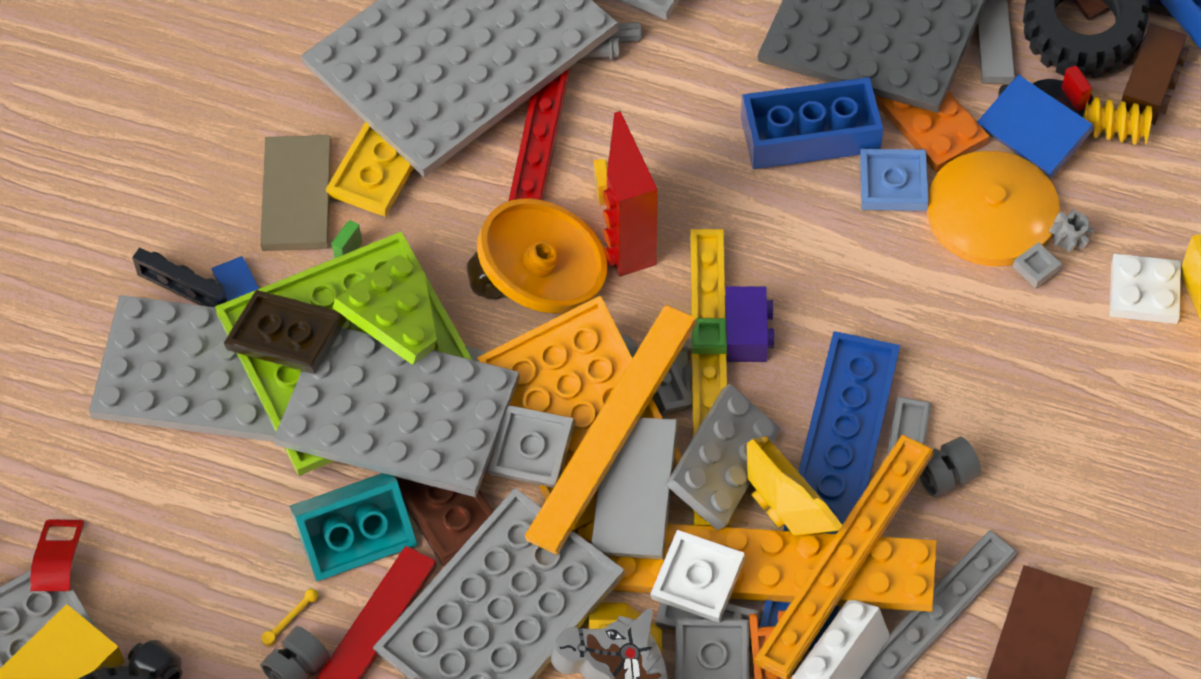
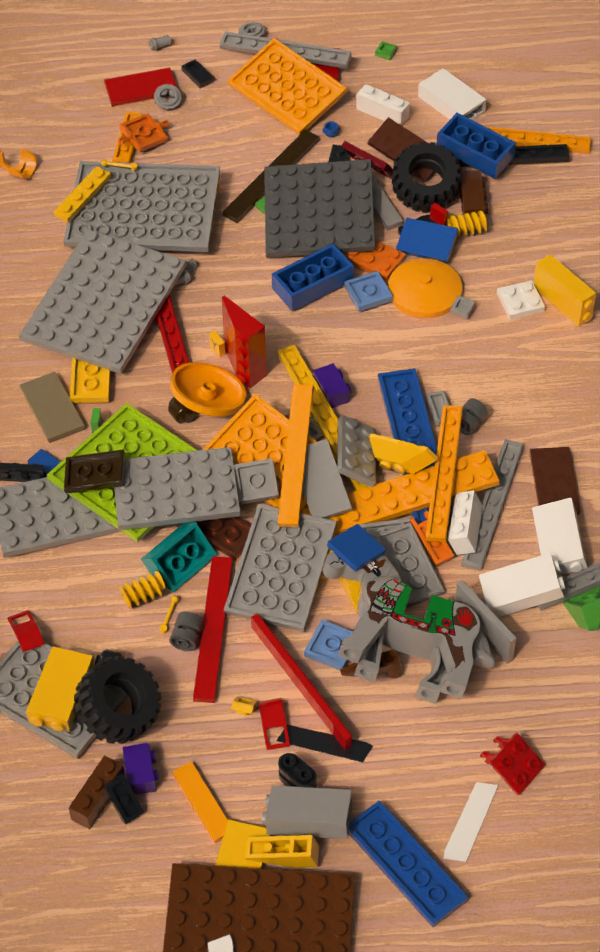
camera: 25 degrees left, 5 degrees down
lime plate [333,255,437,365] -> none
white plate [650,530,746,623] -> none
bright green tile [692,318,727,354] -> none
light grey gear [1049,209,1094,252] -> none
none -> yellow piece [119,571,165,609]
none -> blue tile [327,524,386,572]

